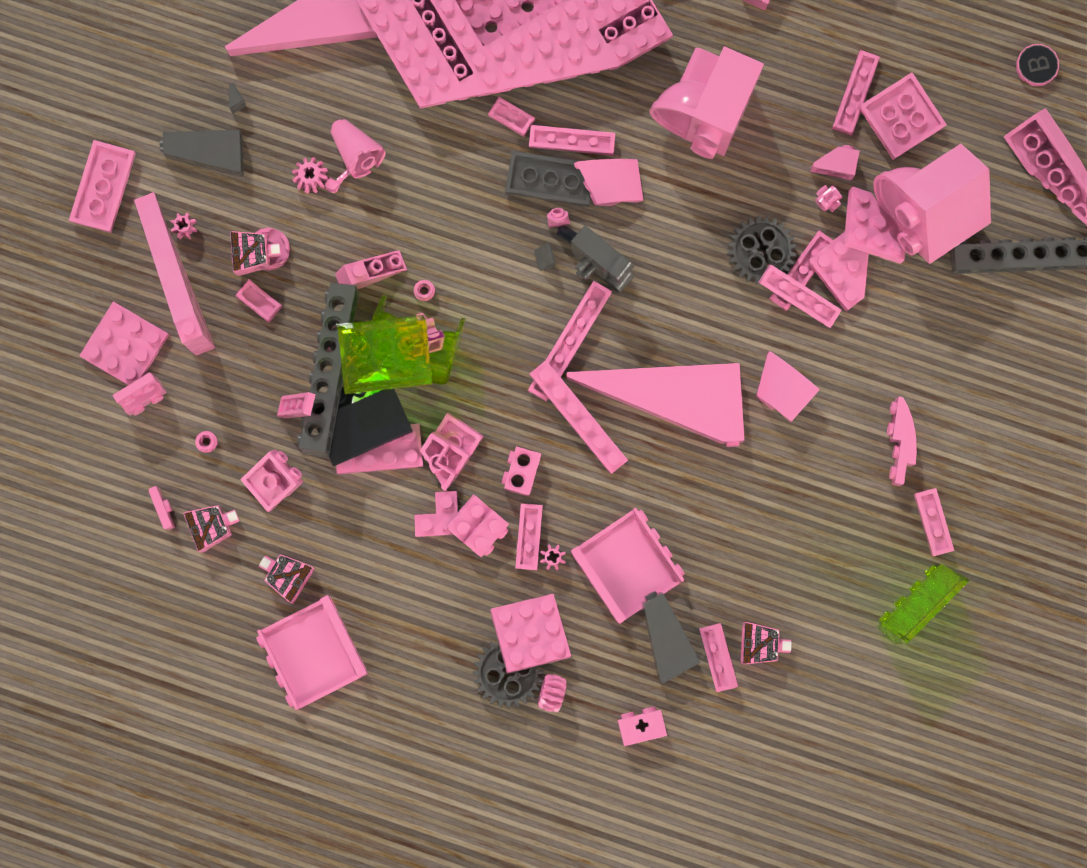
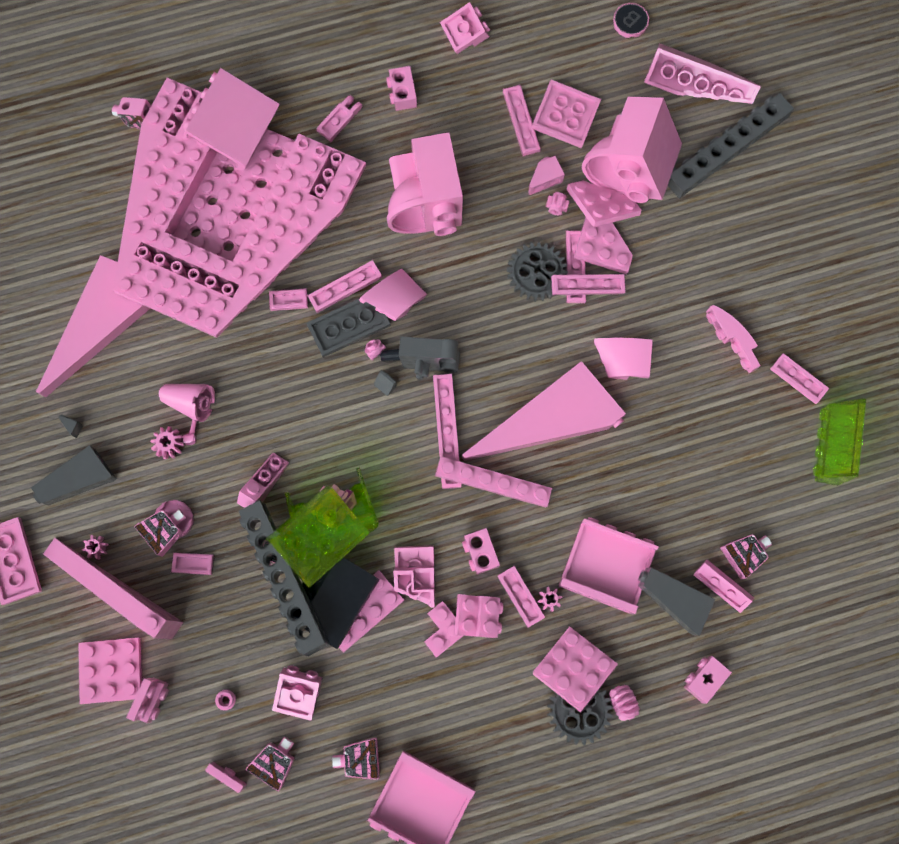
camera: 35 degrees left, 5 degrees down
bright pink tile [277,392,316,419] -> none
bright pink plate [414,280,435,301] -> none

